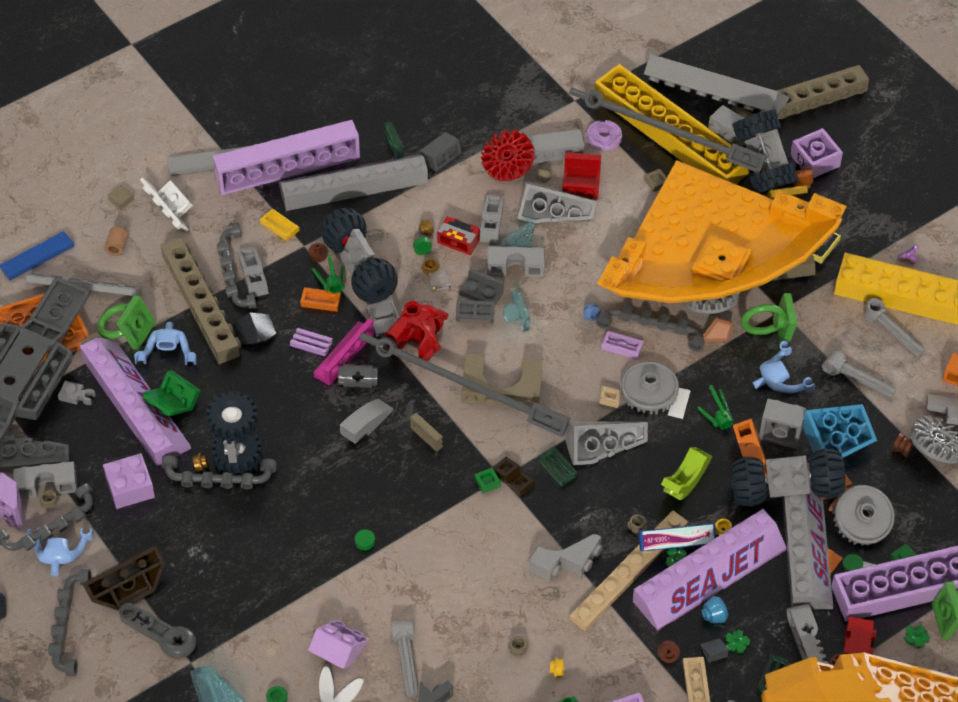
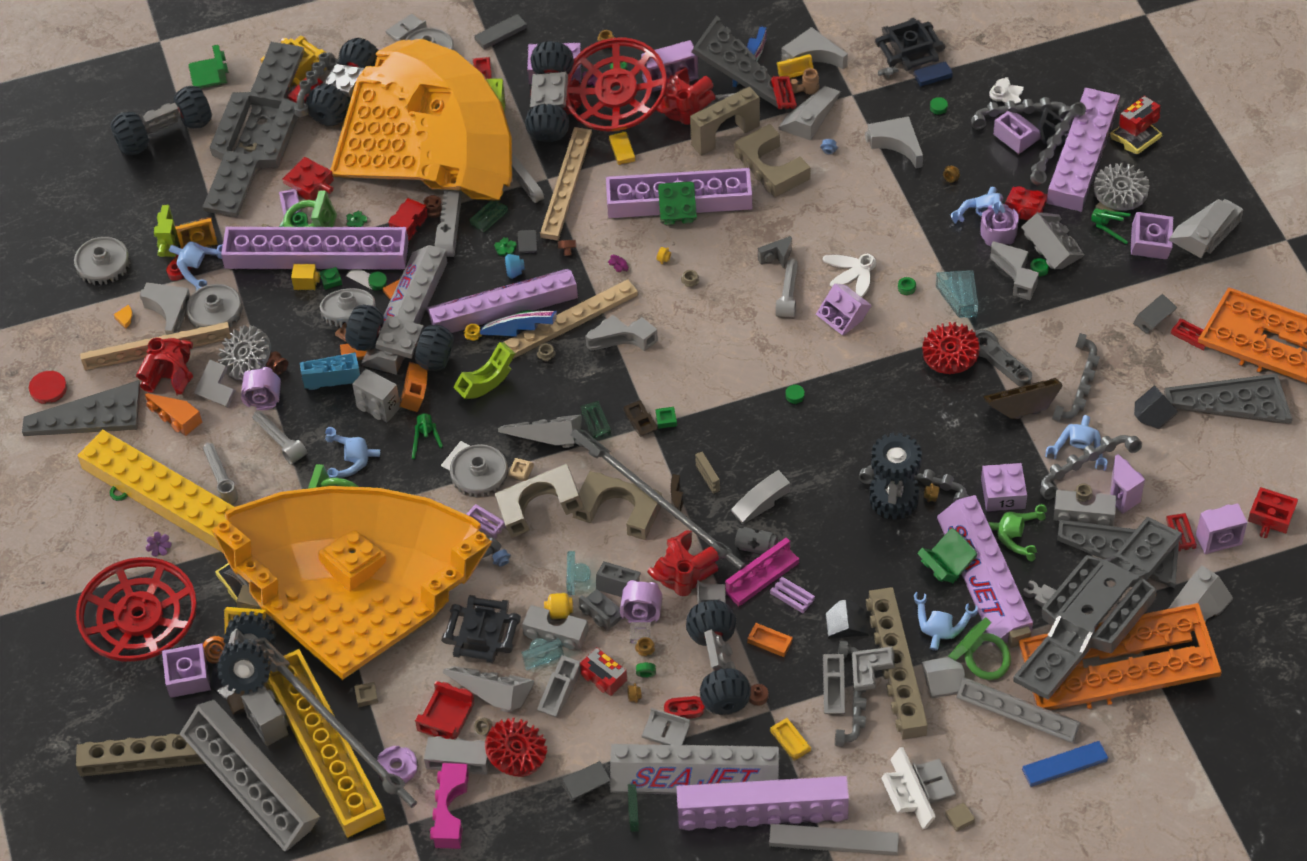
camera: 160 degrees left, 0 degrees up
medium nougat brick [104,226,128,256] -> none
green plant [312,254,345,294] -> none
none -> red dish [76,557,197,662]
none -> lavender brick [241,367,281,410]
none -> yellow brick [291,264,320,290]
none -> dark pink arch [430,763,469,849]
none -> black brick [441,595,521,663]
none -> arch [495,464,584,538]
none -> yellow head [544,593,573,620]
none -> magenta plant [608,255,629,273]
none -> lavender brick [620,580,662,626]
none -> light grey piece [642,708,691,745]
none -> red plate [664,696,705,719]
none -> dark brown slope [670,474,684,519]
none -> light grey tile [852,647,895,691]
none -> light grey piece [912,759,955,804]
none -> red wheel [922,322,979,374]
none -> light grey slope [922,657,965,698]
none -> bright green piece [988,504,1047,561]

